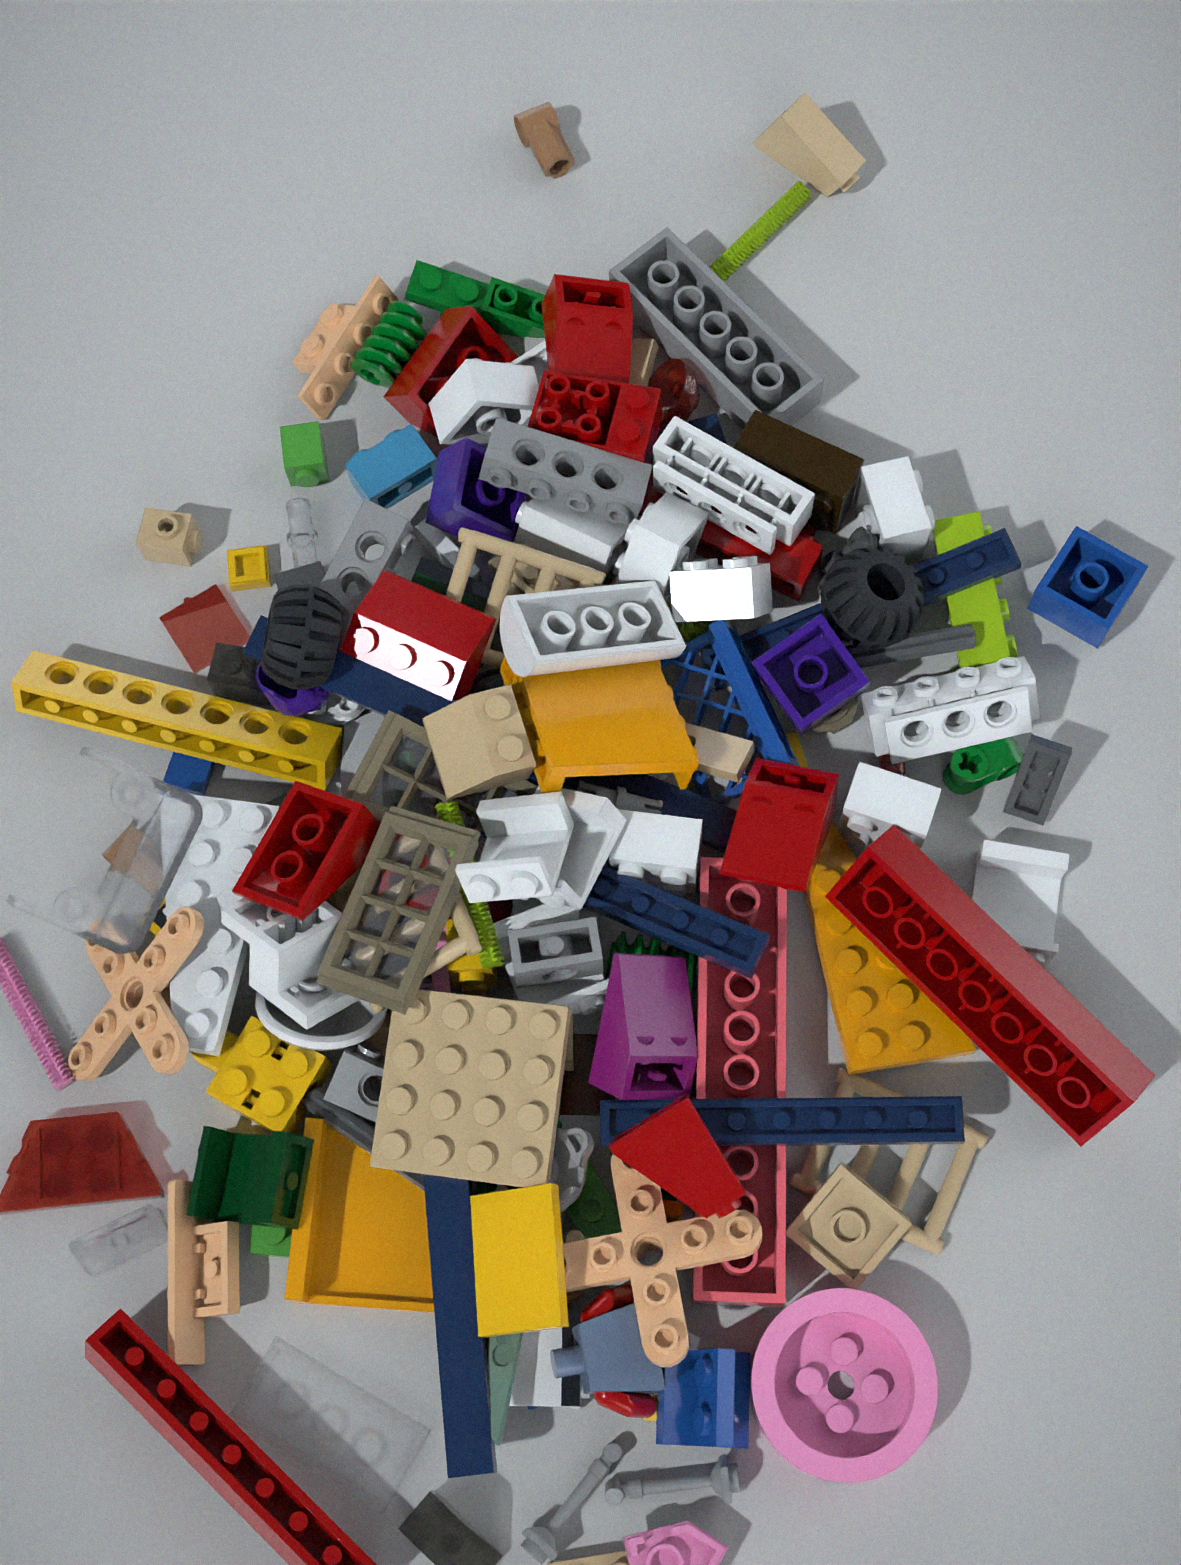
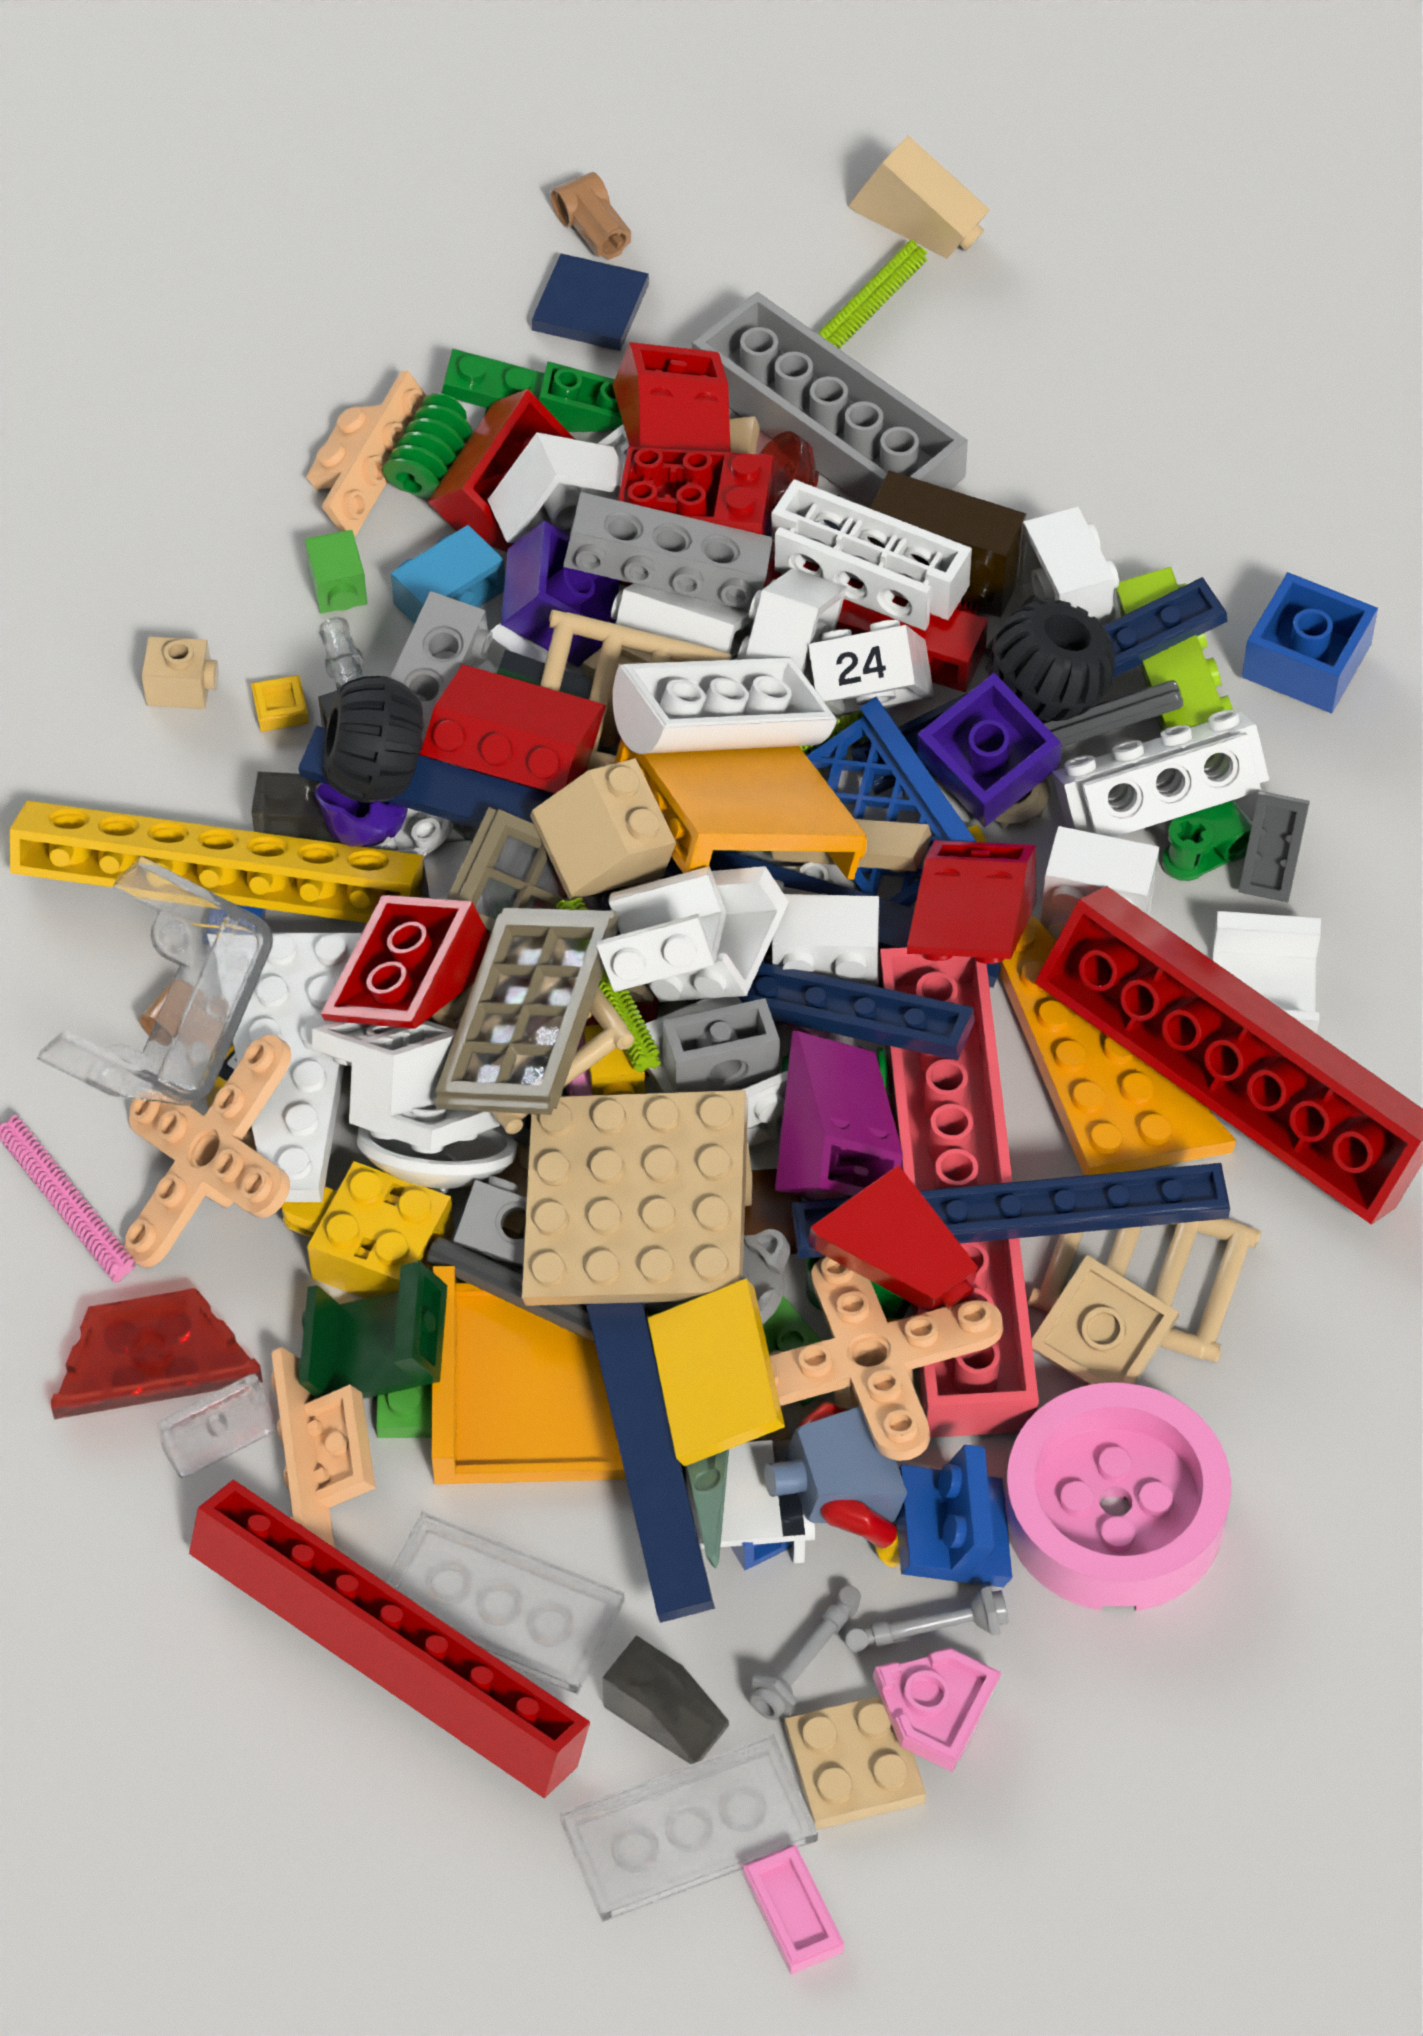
camera: 10 degrees left, 15 degrees down
clear red piece [159,584,250,674] -> none
none -> dark blue tile [531,253,649,351]

